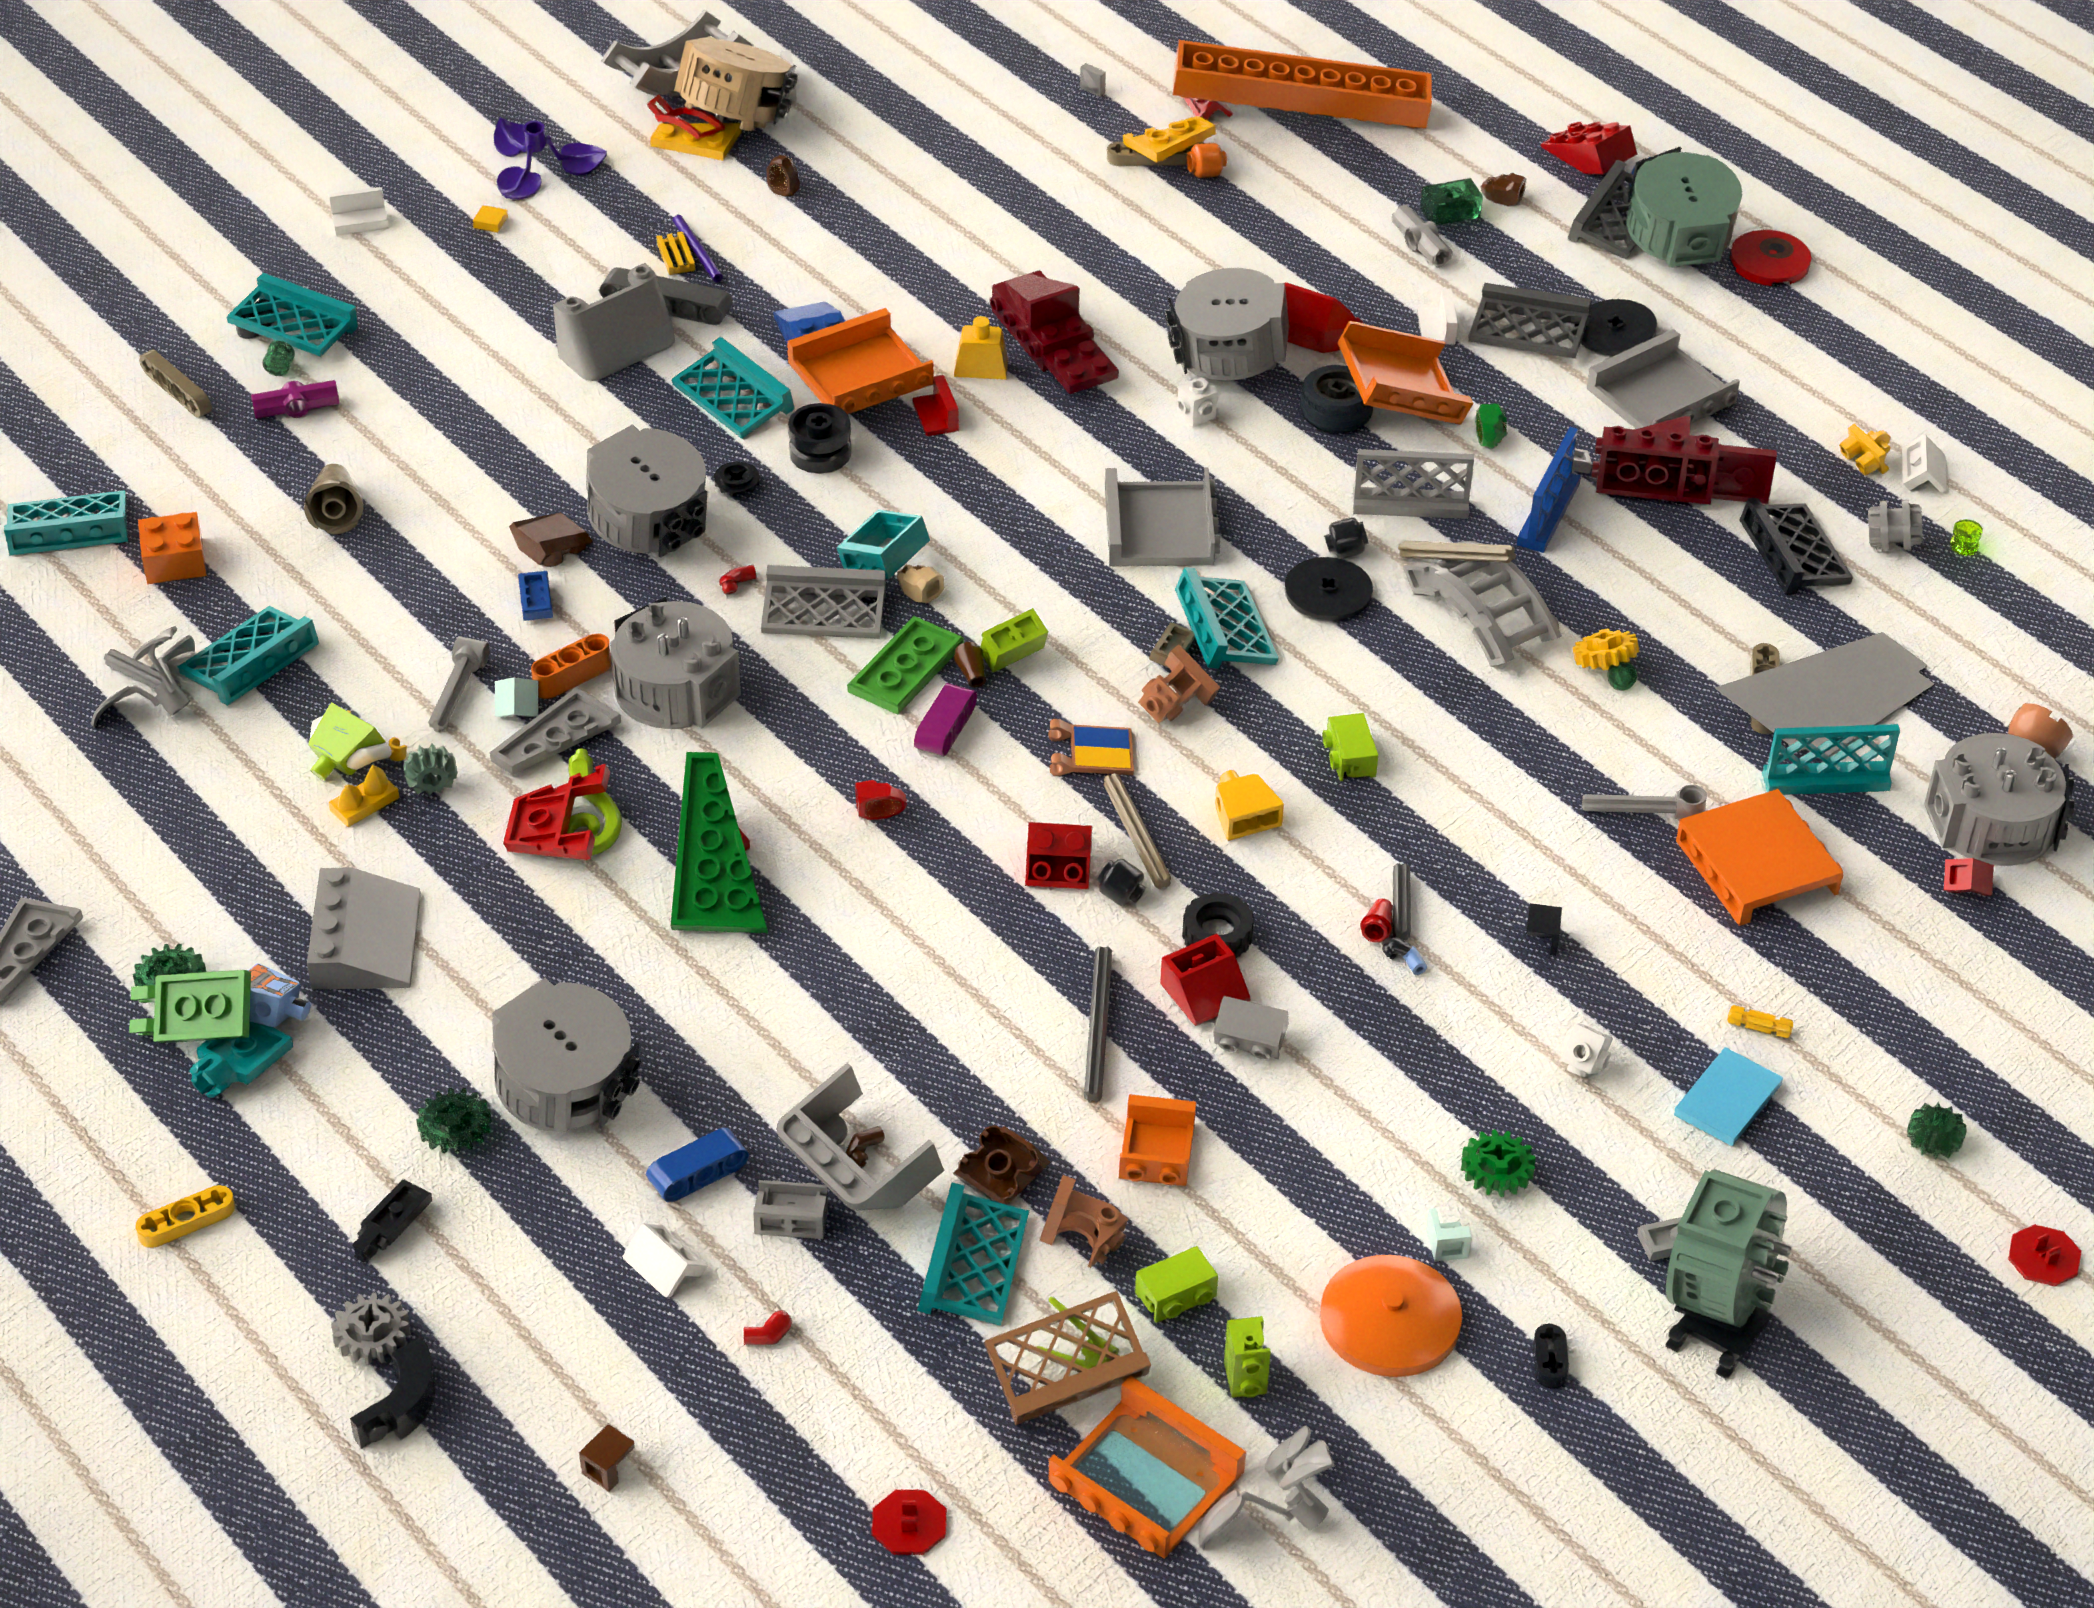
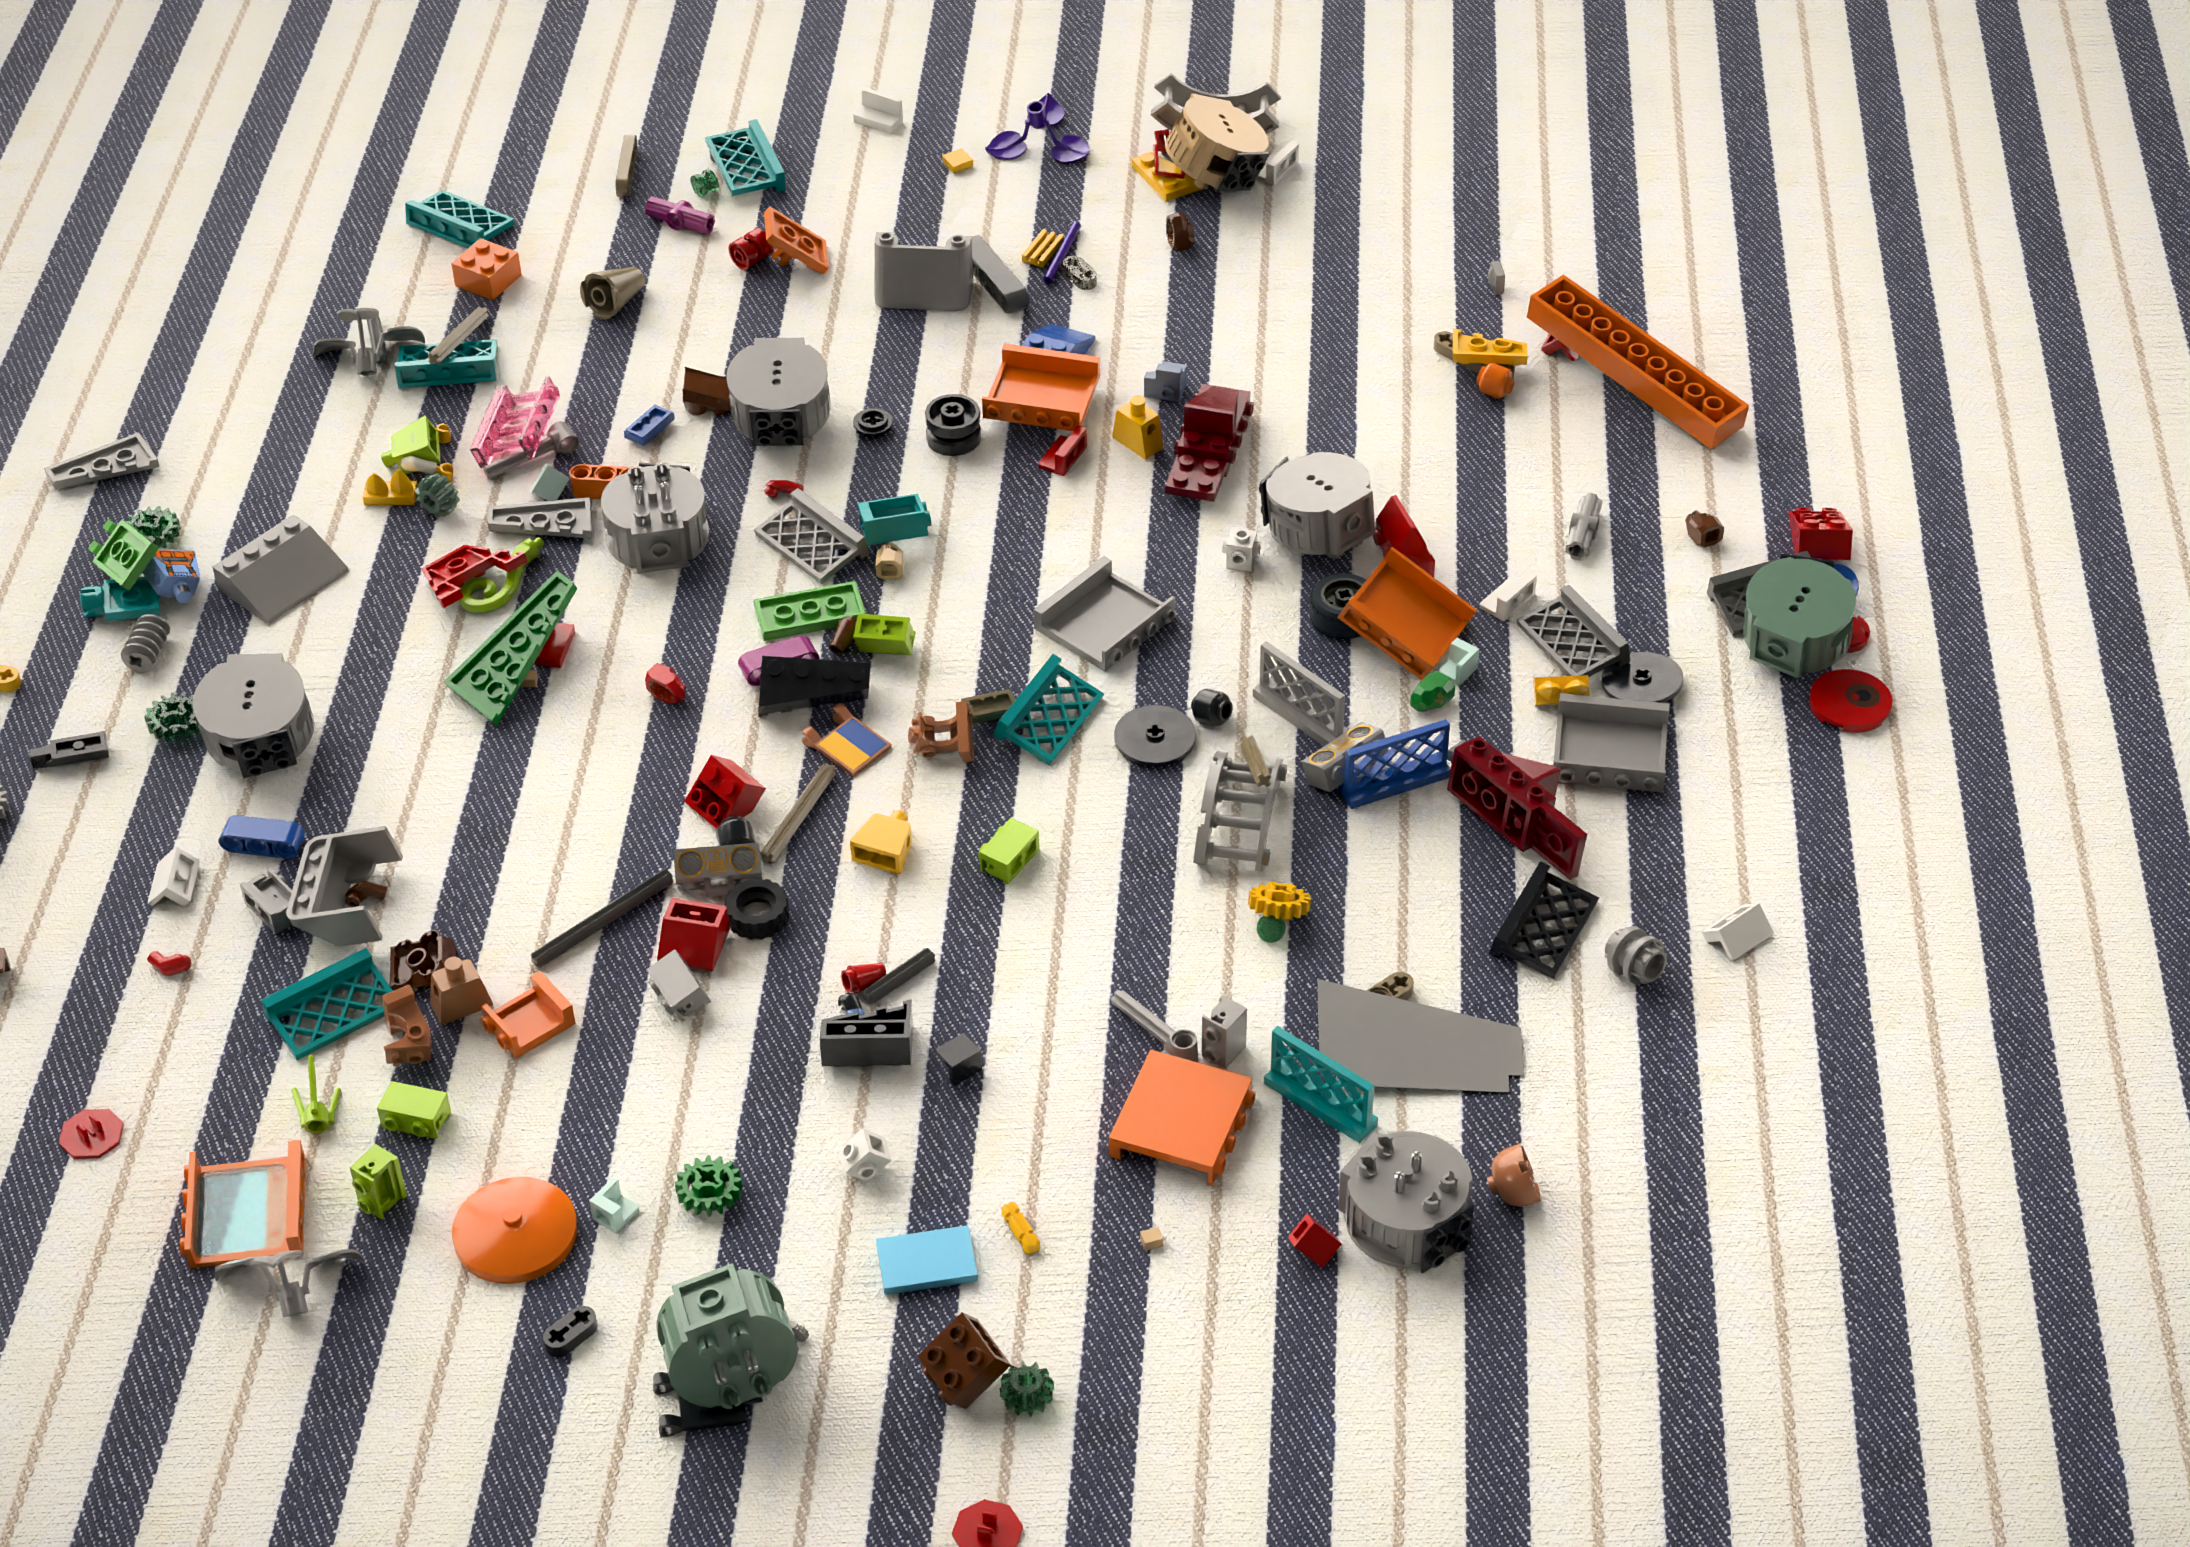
camera: 45 degrees right, 0 degrees up
teal fence [671,336,795,439] -> none
medium nougat fence [984,1290,1151,1425] -> none
clear green brick [1420,178,1483,225] -> none
yellow hips [1839,424,1891,476] -> none
clear neon green wheel [1950,519,1983,556] -> none
none -> light grey piece [121,614,170,673]
none -> dark tan axle [428,306,489,365]
none -> medium nougat torso [430,957,493,1026]
none -> clear pink fence [469,376,560,468]
none -> light grey piece [673,843,762,897]
none -> red wheel [728,228,773,270]
none -> black wedge [758,656,871,717]
none -> orange plate [764,206,829,274]
none -> black wedge [820,999,913,1067]
none -> reddish brown brick [917,1312,1011,1409]
none -> clear smoke beam [1063,256,1097,290]
none -> tan piece [1140,1227,1163,1251]
none -> sand blue brick [1144,361,1187,402]
none -> light grey hinge [1201,995,1247,1069]
none -> light grey piece [1302,722,1389,792]
none -> light aqua panel [1439,638,1479,686]
none -> yellow tile [1533,675,1590,706]

